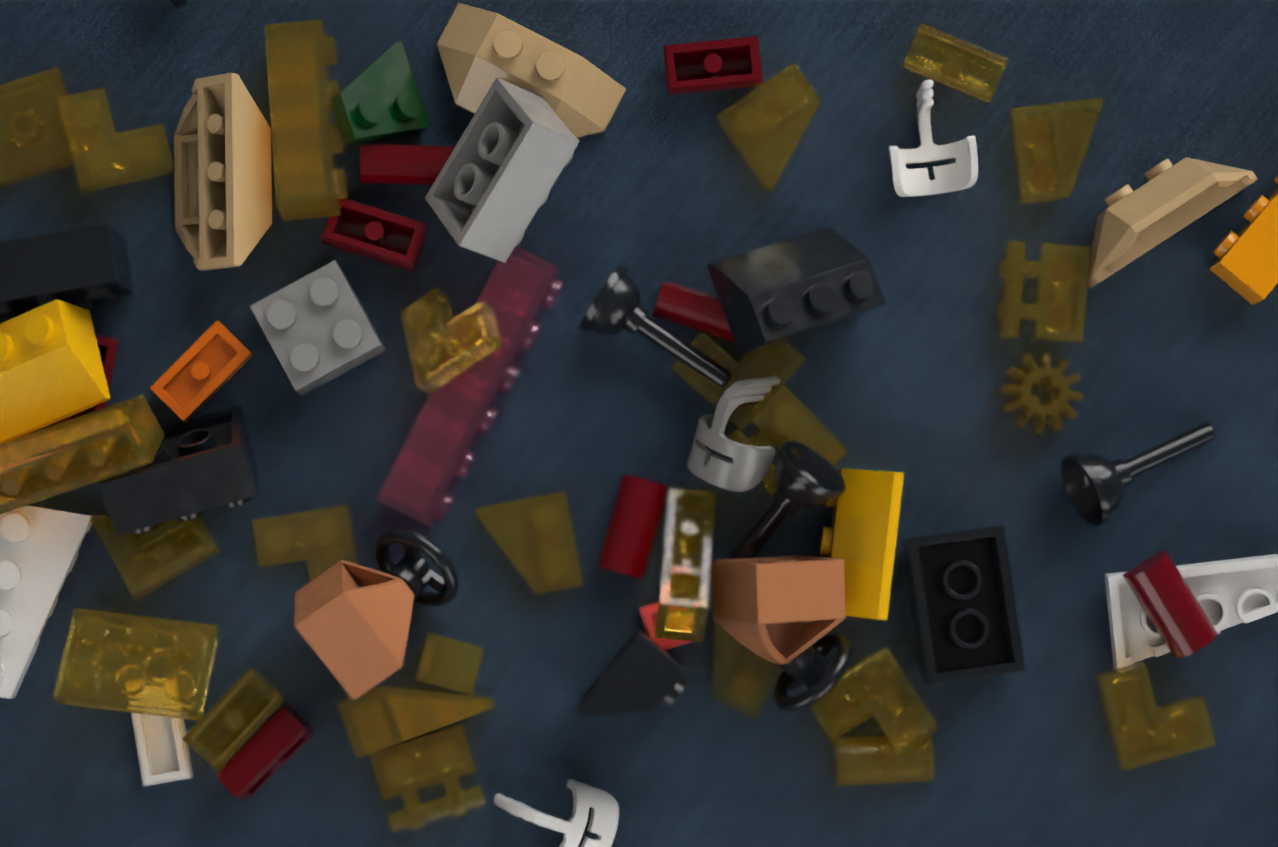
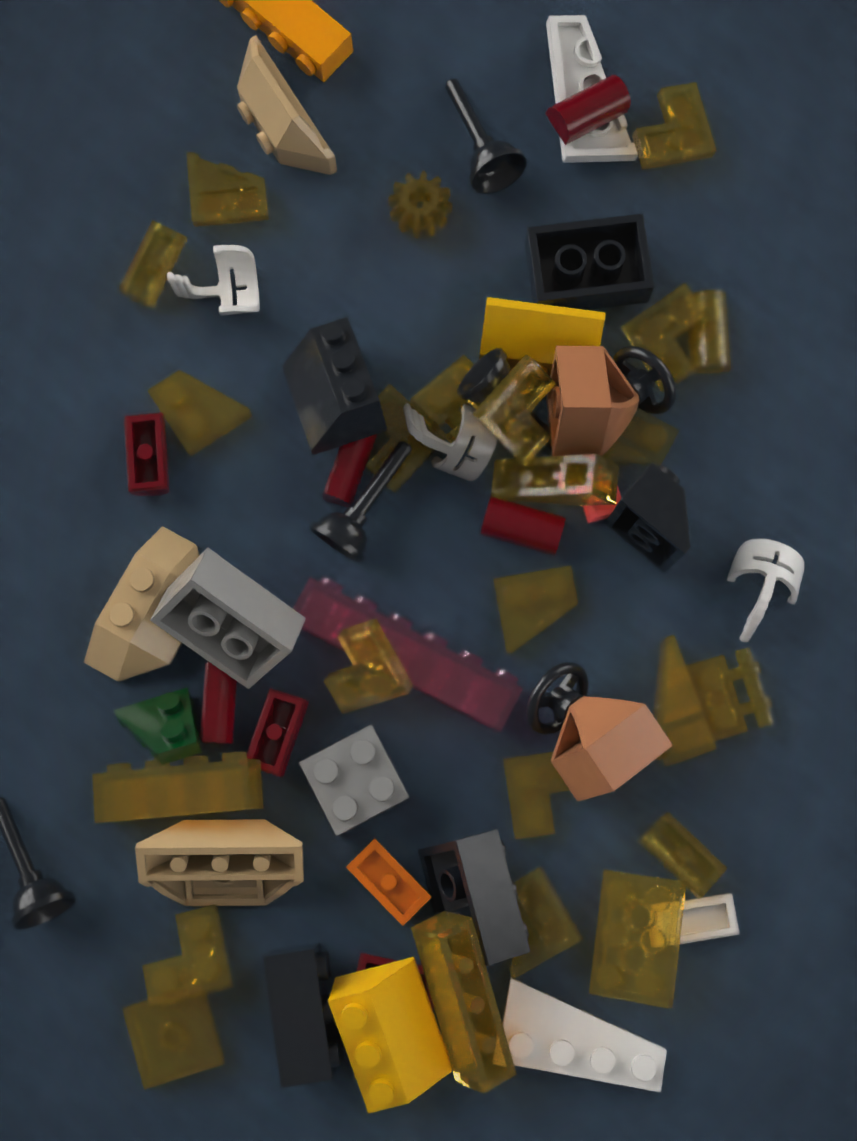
camera: 85 degrees left, 5 degrees down
dark red brick [215,704,315,799] -> none
clear yellow panel [415,632,484,695] -> none
clear yellow plate [997,241,1090,344] -> none
none -> clear yellow plate [472,355,556,466]

